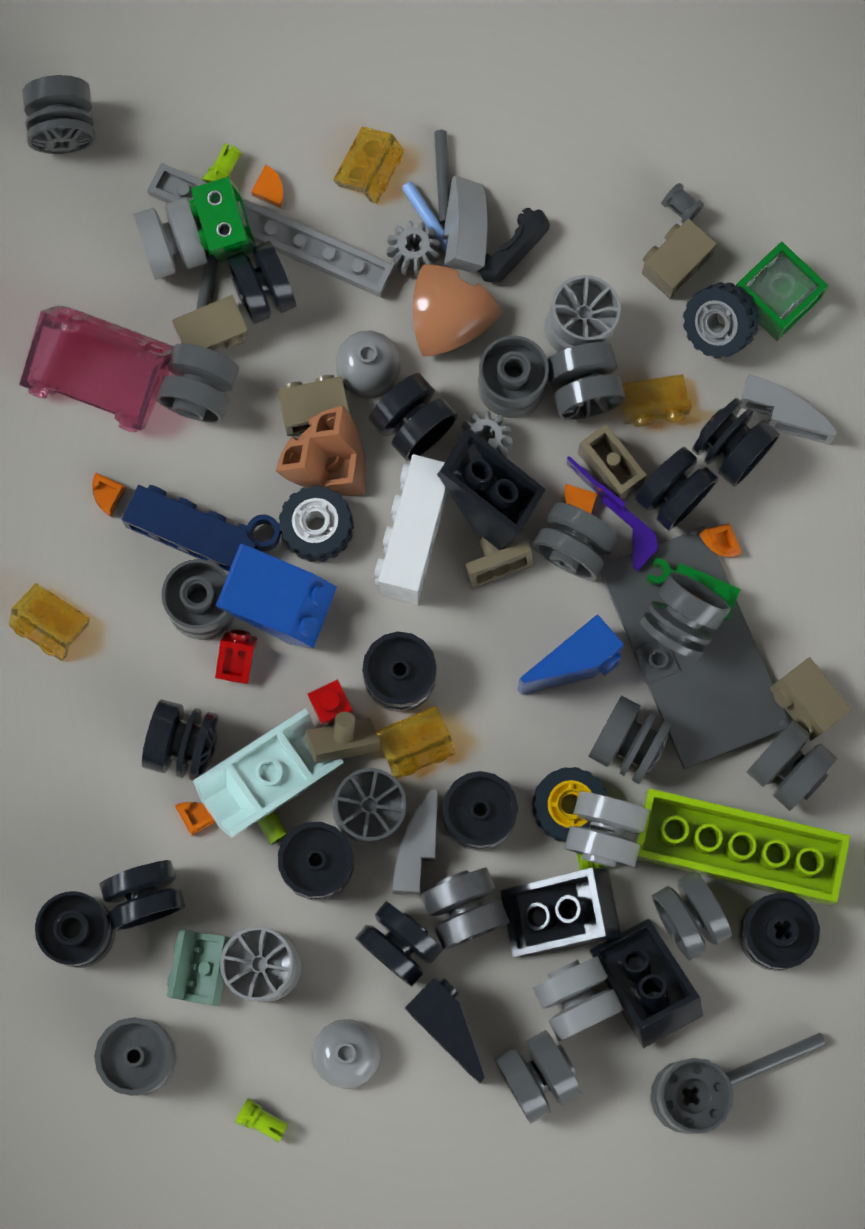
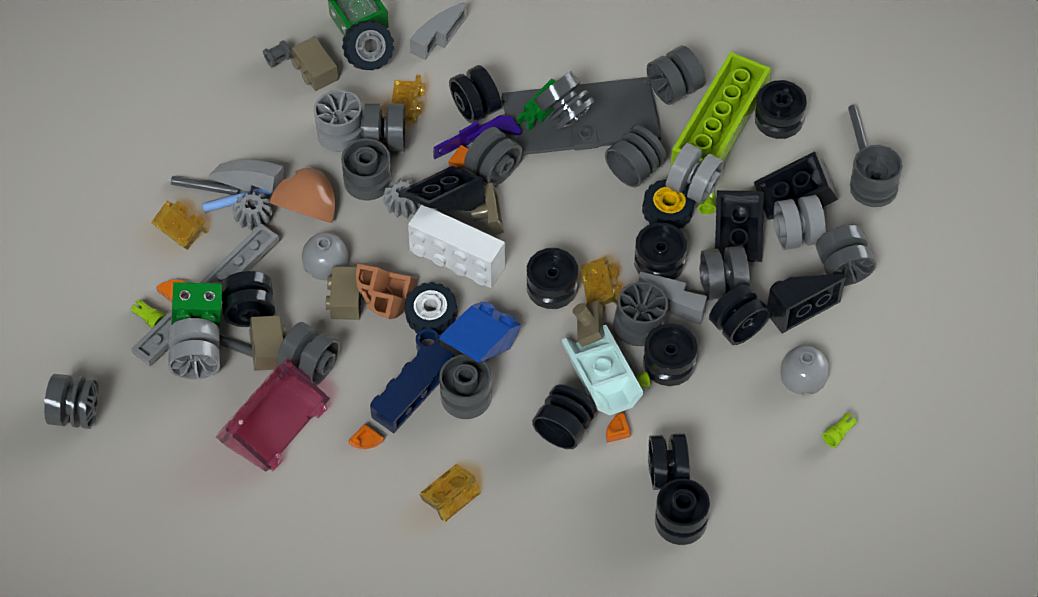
camera: 75 degrees left, 20 degrees down
dark grey wheel [94,1017,177,1096] -> none
sand green bracket [167,929,231,1006] -> none
red bracket [215,629,258,684] -> none
light grey wheel [220,927,302,1002] -> none
red brick [307,679,353,727] -> none
black wheel [369,373,458,462] -> none
black piece [477,208,550,282] -> none
blue slope [517,614,624,695] -> none
dark tan brick [578,424,647,500] -> none
dark grey wheel [651,871,732,960] -> none
black wheel [692,398,780,487] -> none
orange tile [699,523,742,558] -> none
dark tan brick [769,657,852,741] -> none

